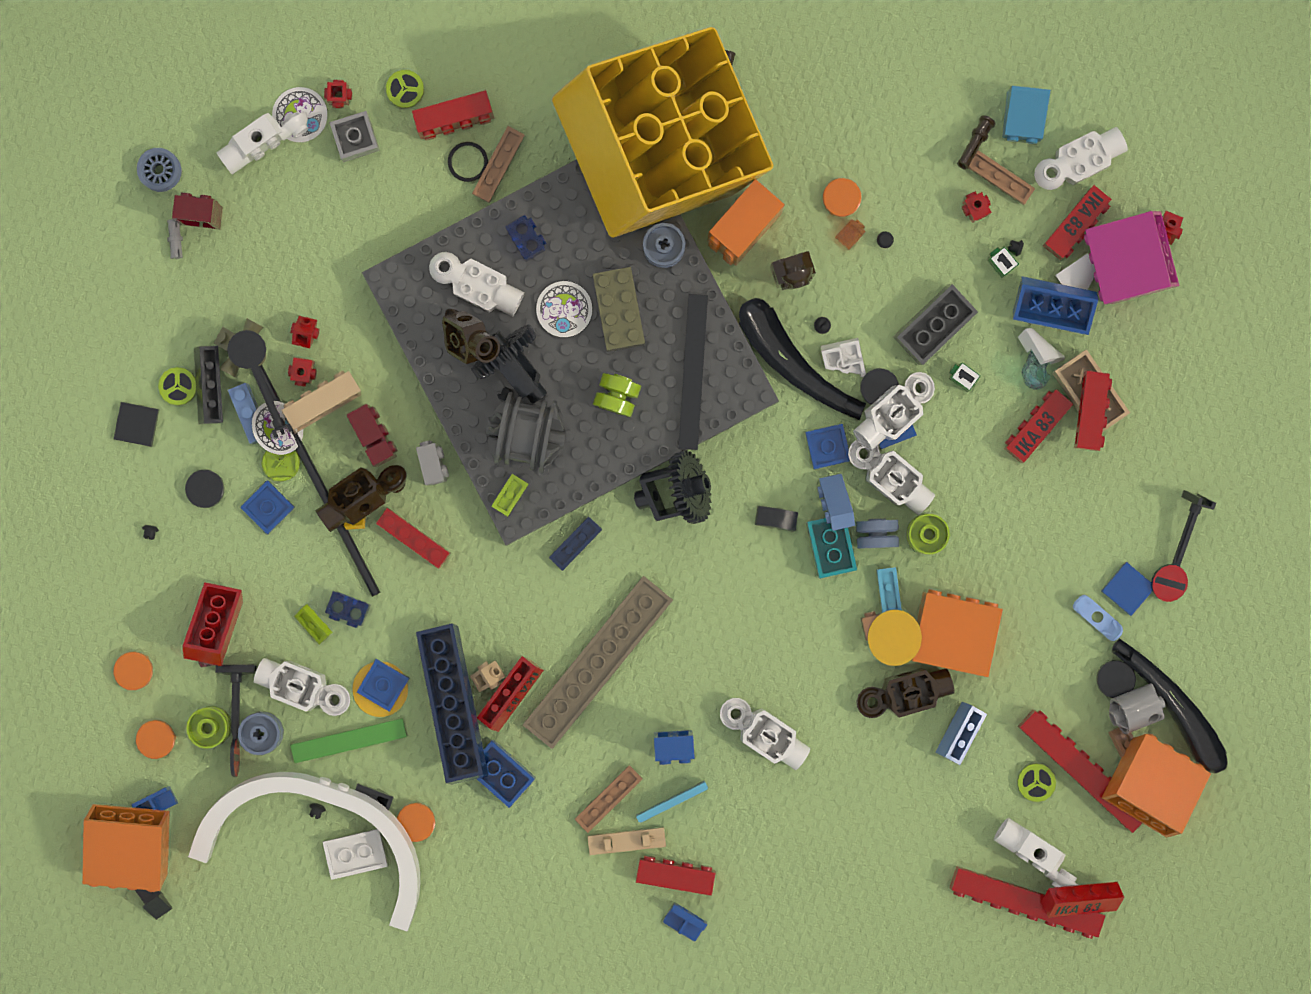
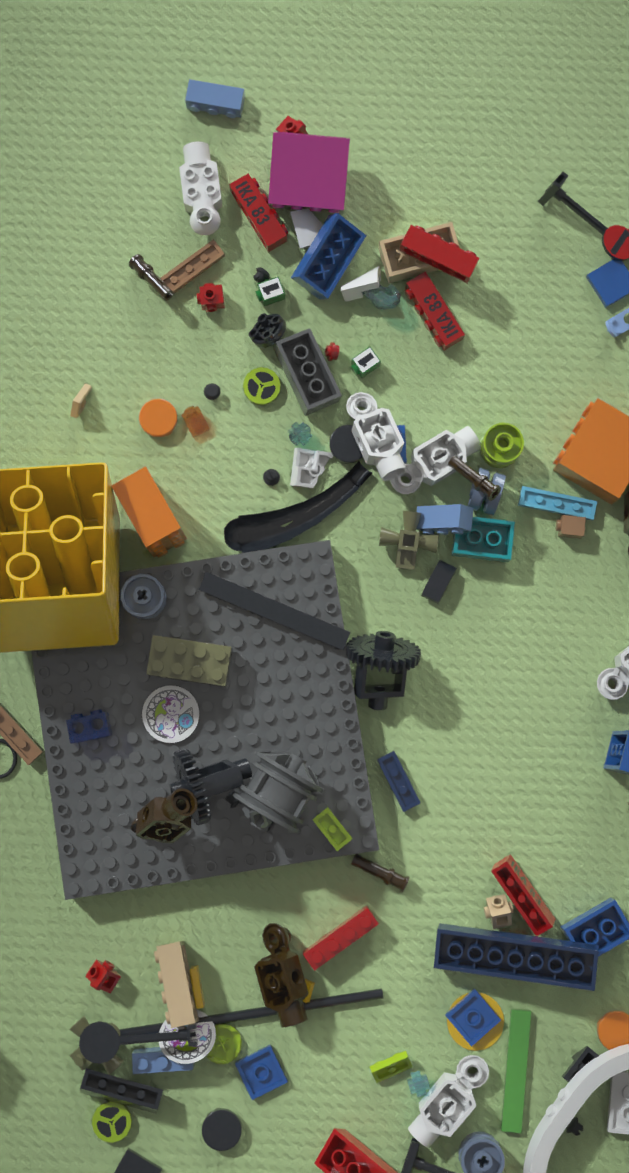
camera: 70 degrees left, 5 degrees down
red brick [288,357,317,387] -> none
clear blue brick [325,591,371,628] -> none
dark red piece [346,404,398,467] -> none
light grey brick [416,440,449,486] -> none
white brick [429,252,525,317] -> none
dark tan plate [523,576,673,749] -> none
lime wheel [592,373,642,418] -> none
dark brown brick [770,251,816,290] -> none
blue tile [805,424,850,469] -> none
yellow sticker [868,610,922,666] -> none
dark azure slope [1002,86,1051,144] -> none
none -> tan tile [70,384,92,418]
none -> medium blue brick [185,79,245,118]
none -> yellow tile [189,965,205,1009]
none -> lime tile [243,367,281,406]
none -> black tile [249,313,286,348]
none -> clear light blue gear [288,422,312,446]
none -> red plate [325,342,339,361]
none -> dark brown pin [351,854,410,893]
none -> olive brick [379,511,439,570]
none -> clear light blue gear [407,1071,430,1097]
none -> dark brown pin [448,456,501,501]

